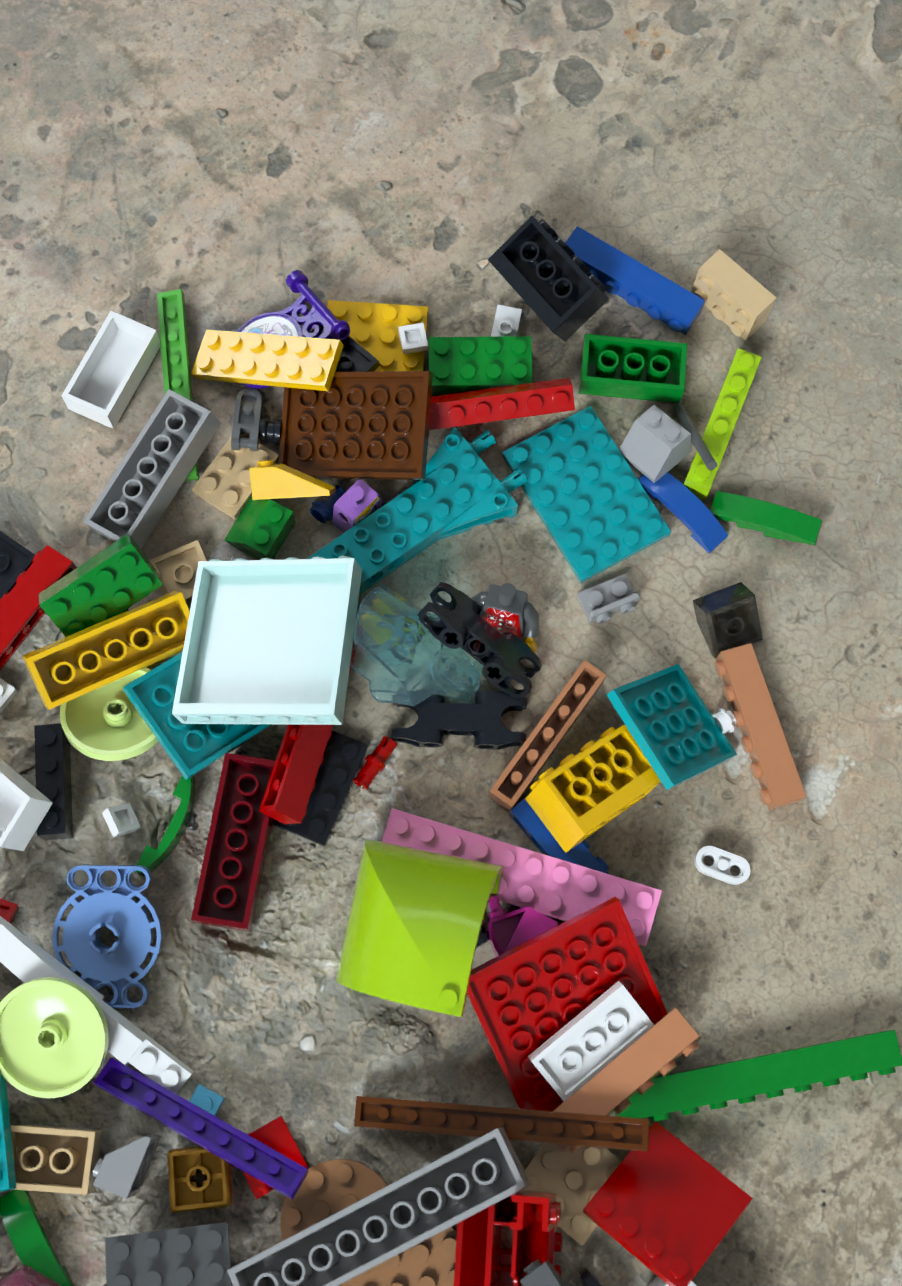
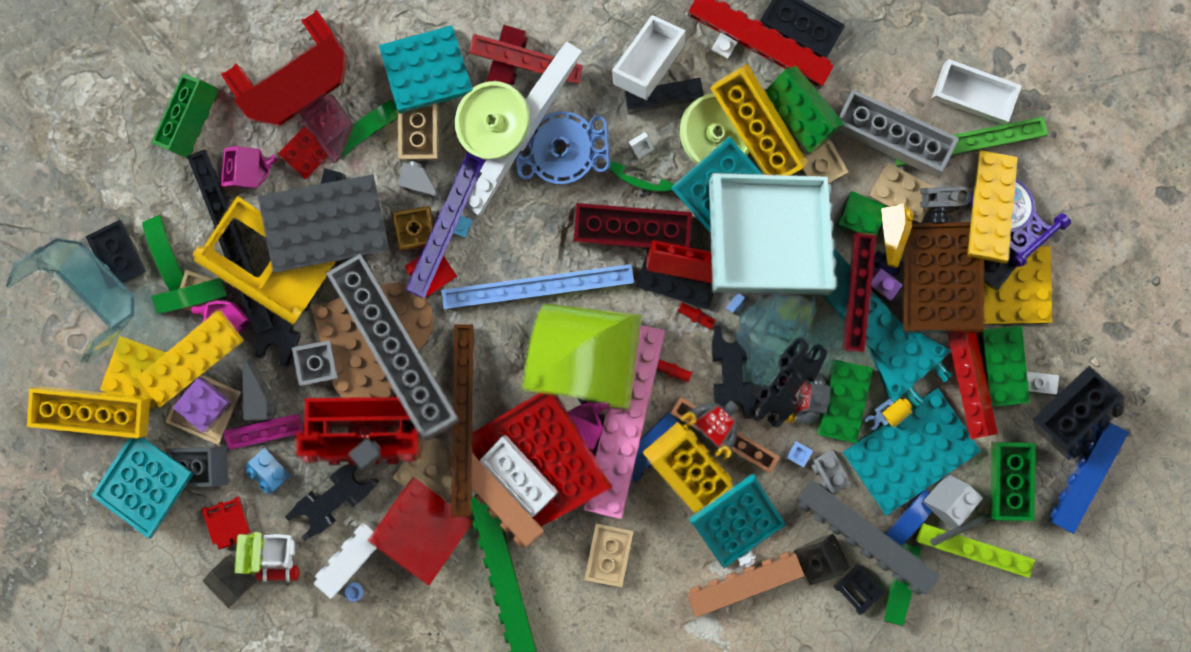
camera: 90 degrees right, 15 degrees up
white plate [398,323,428,354] -> none
tan brick [691,249,777,341] -> none
white plate [694,846,750,885] -> none
none -> light blue plate [441,264,634,309]
none -> tan plate [585,523,634,588]
none -> red pin [657,359,693,383]
none -> torso [681,400,739,460]
none -> light blue plate [725,293,744,313]
none -> light blue plate [786,441,813,467]
none -> dark grey brick [796,480,941,596]
none -> green brick [816,359,873,443]
none -> black plate [833,564,885,615]
none -> dark red brick [842,233,876,352]
none -> light blue plate [864,399,893,430]
none -> yellow brick [882,398,912,428]

